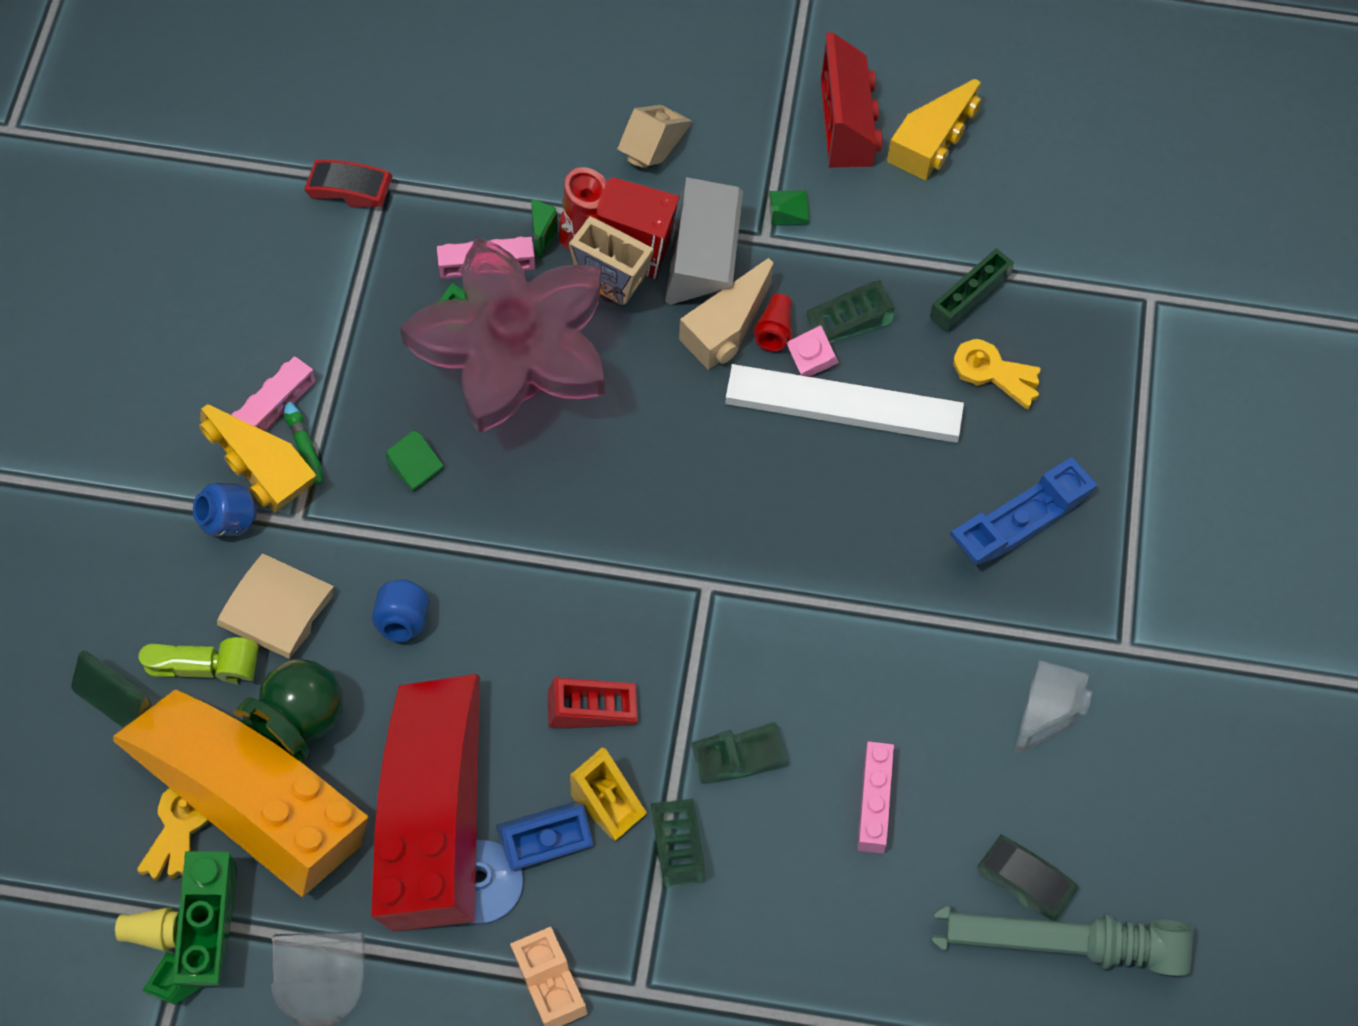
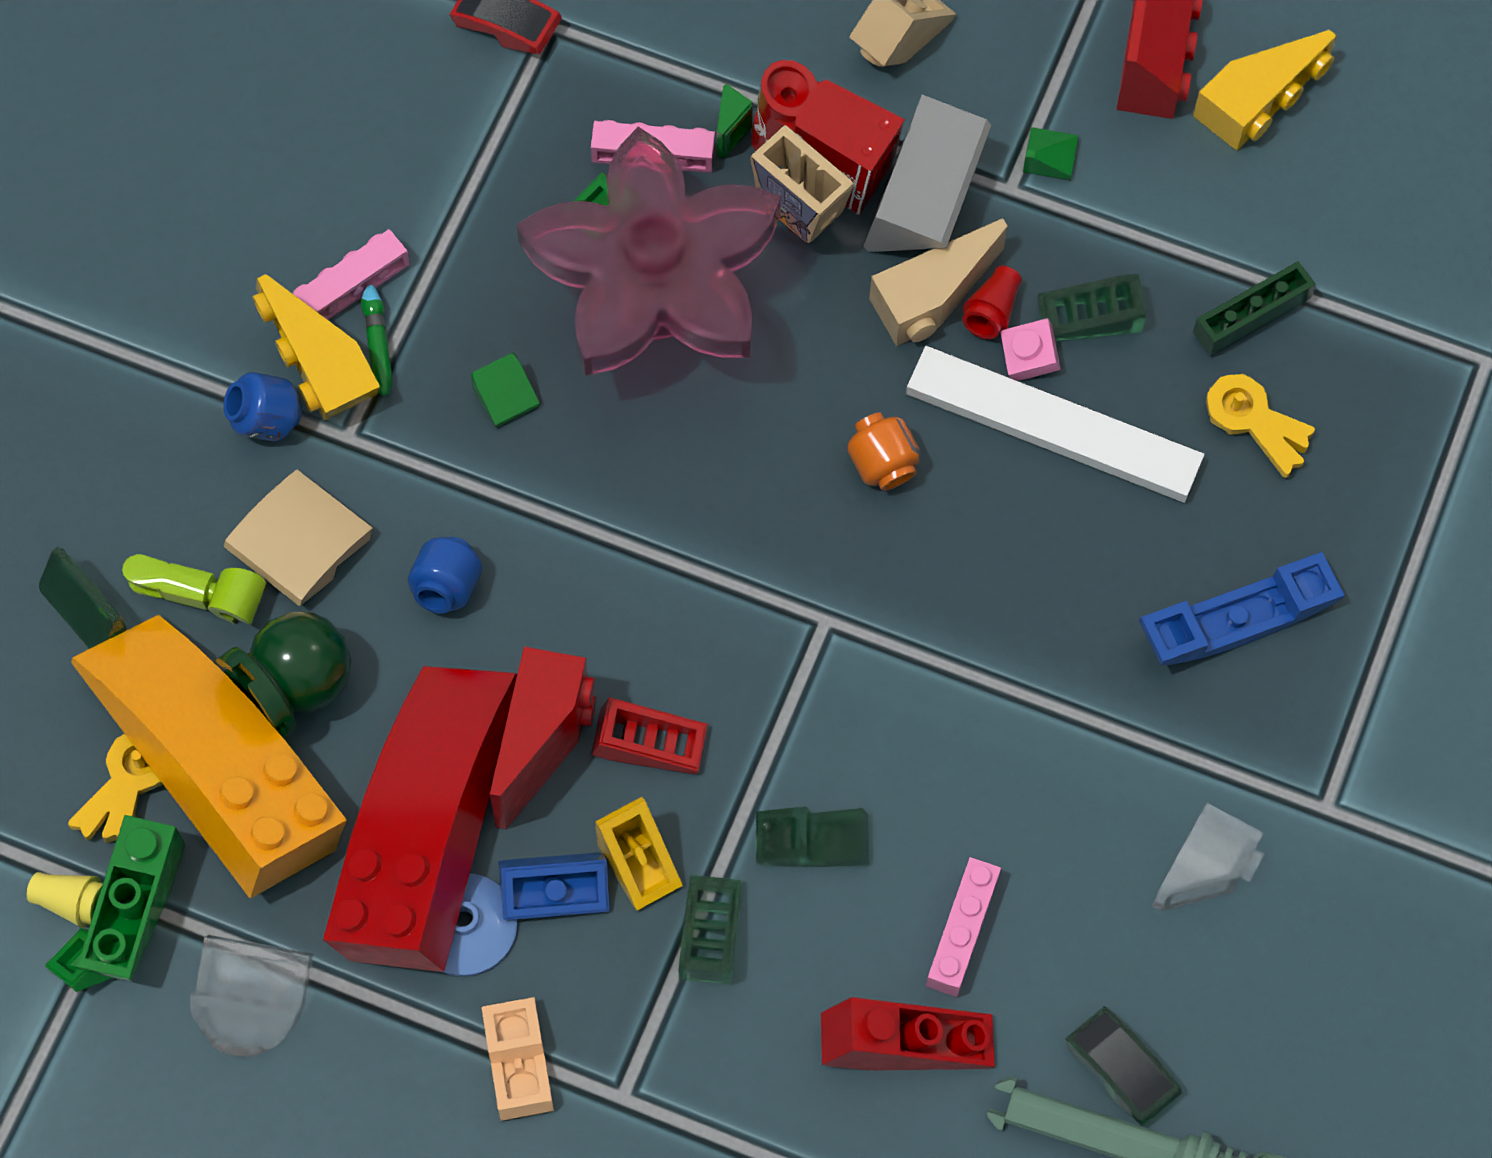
camera: 15 degrees right, 5 degrees up
none -> red slope [490,647,597,830]
none -> red slope [821,997,995,1071]
none -> orange head [847,412,922,491]

